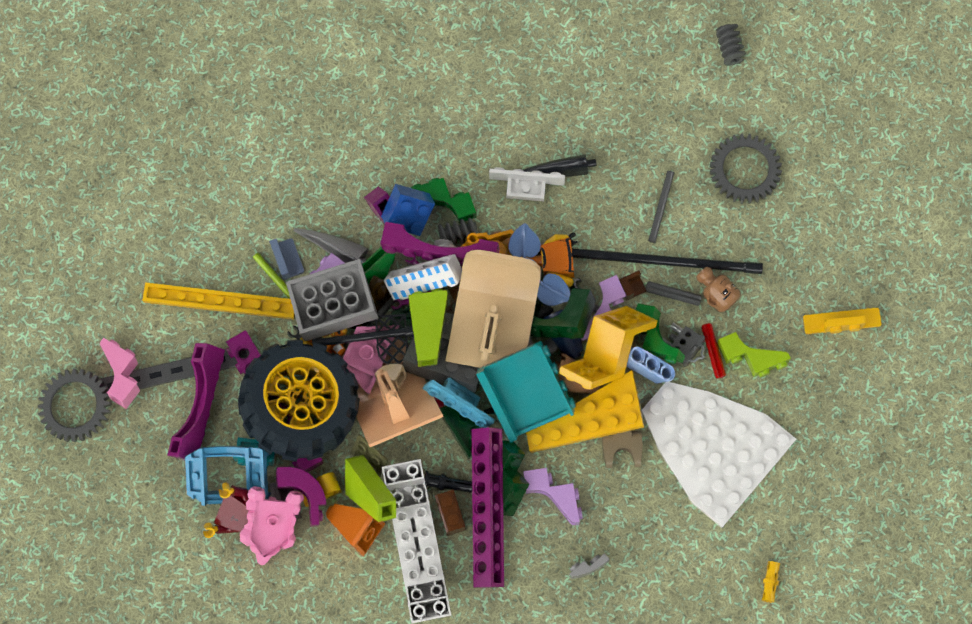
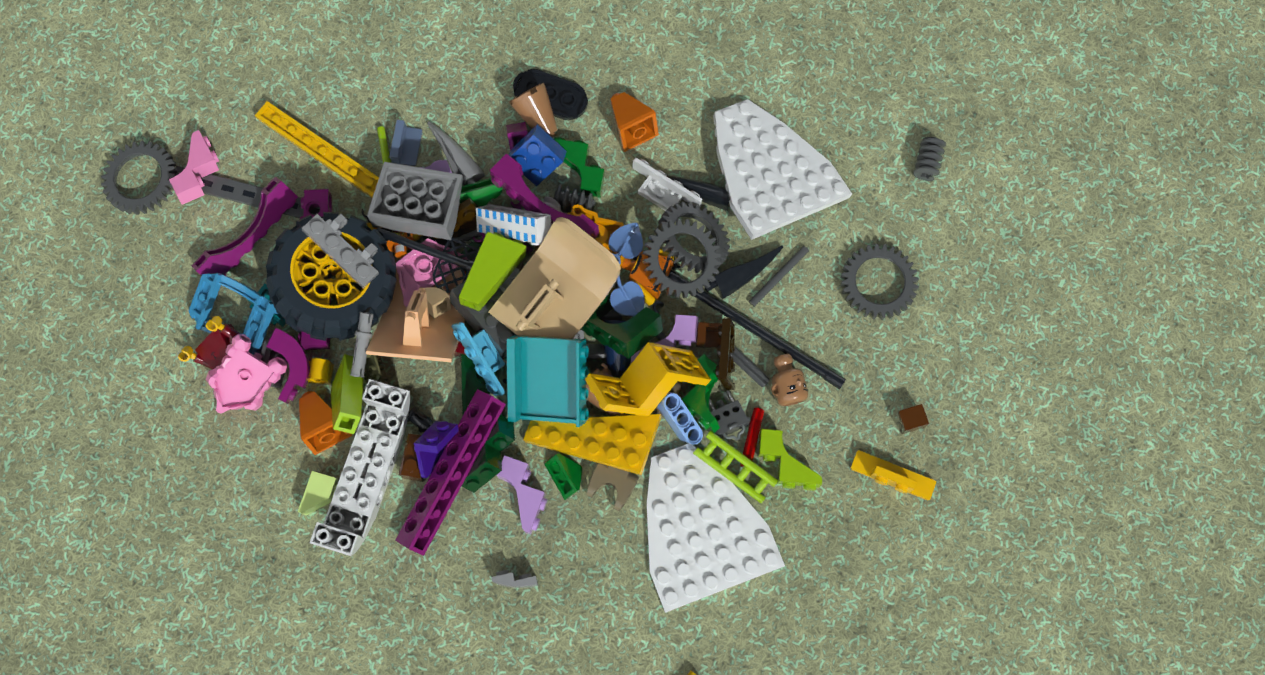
camera: 25 degrees right, 0 degrees up
none -> yellowish green slope [298,471,339,515]
none -> light grey hinge [302,214,379,289]
none -> light grey pin [350,312,374,377]
none -> dark purple bracket [414,421,459,478]
none -> medium nougat cone [509,83,558,138]
none -> black tile [513,69,588,120]
none -> green slope [544,453,583,500]
none -> orange slope [610,92,659,152]
none -> dark grey piece [643,219,721,298]
none -> dark grey piece [657,202,730,273]
none -> lime bar [693,430,778,503]
none -> black piece [704,245,783,299]
none -> white wing [713,99,852,240]
none -> dark brown wing [716,318,735,390]
none -> reddish brown panel [898,404,929,434]

